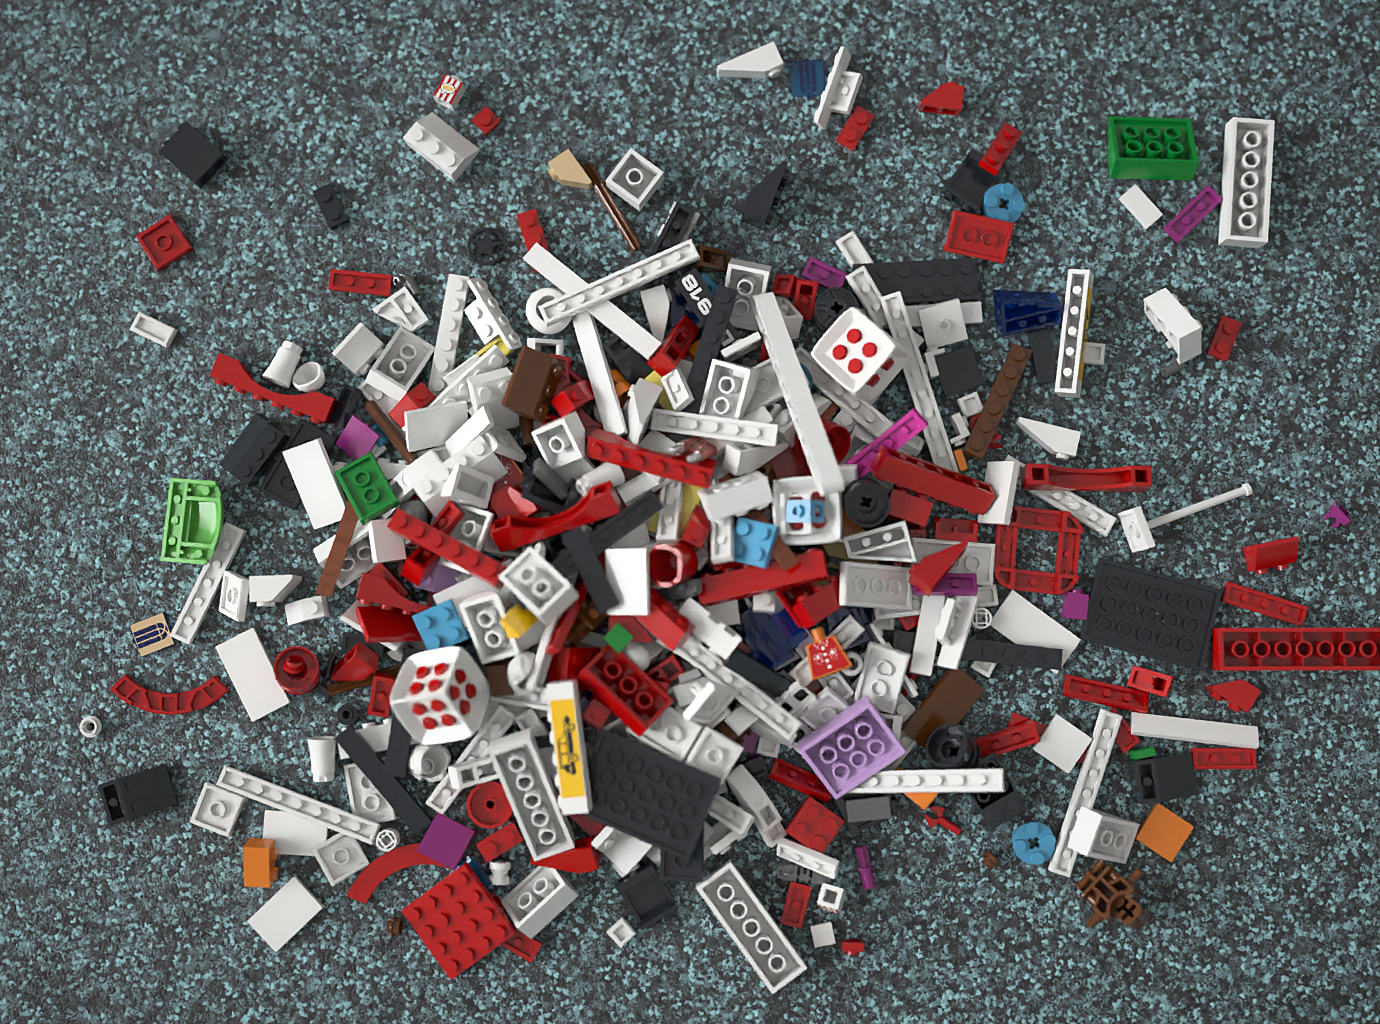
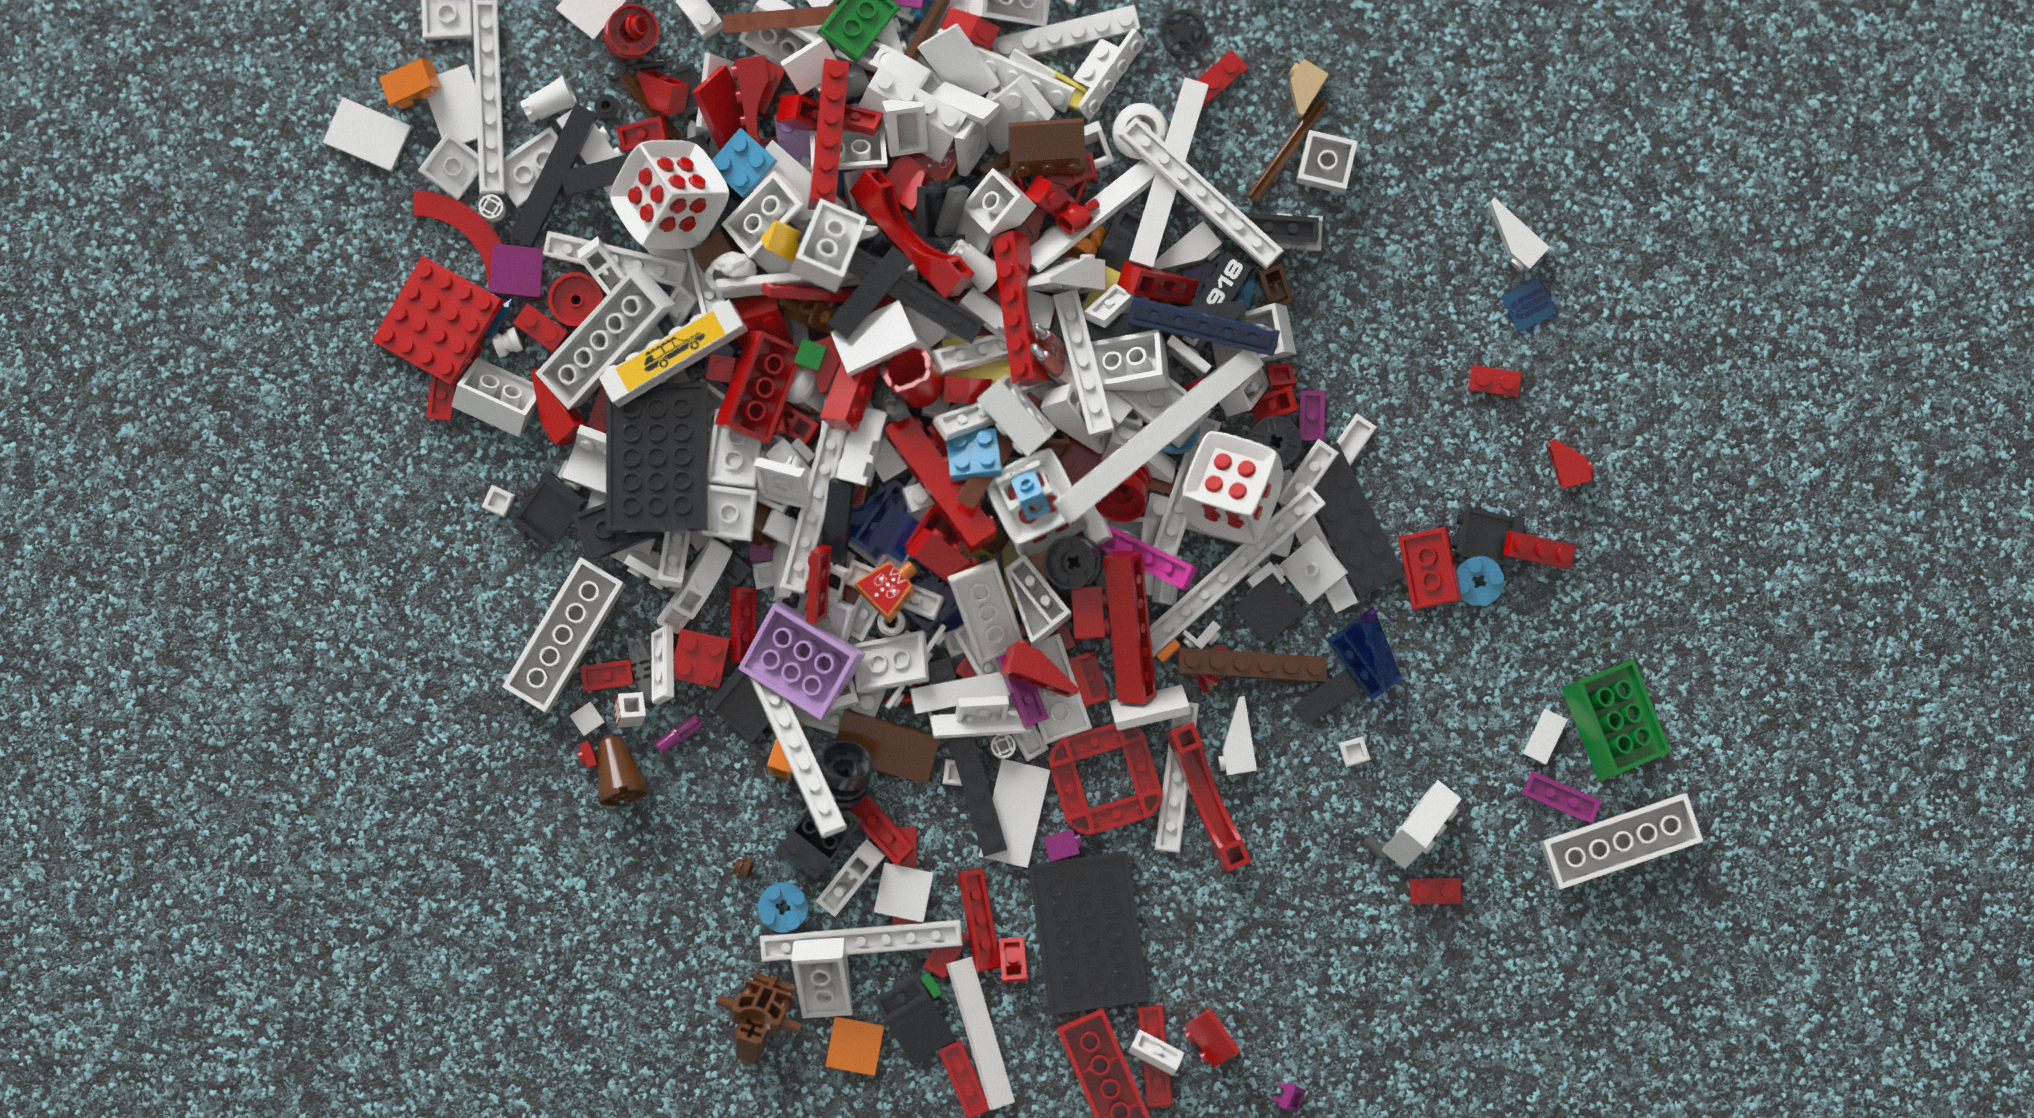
camera: 65 degrees right, 0 degrees up
reddish brown plate [387,916,403,938] -> none
white hair [408,743,451,782] -> none
black slope [741,161,790,230] -> none
white bracket [814,46,863,130] -> none
dark grey tile [846,796,891,823] -> none
red bar [924,806,962,835] -> none
white tile [956,391,983,418] -> none
white brick [1055,269,1094,398] -> none
white tile [1118,483,1252,553] -> none
red slope [1205,679,1261,713] -> none
none -> reddish brown cone [598,734,648,807]
none -> red plate [805,544,831,624]
none -> white slope [816,839,886,917]
none -> red piece [1055,199,1100,235]
none -> dark blue tile [1127,297,1280,356]
none -> white plate [1129,1030,1184,1076]

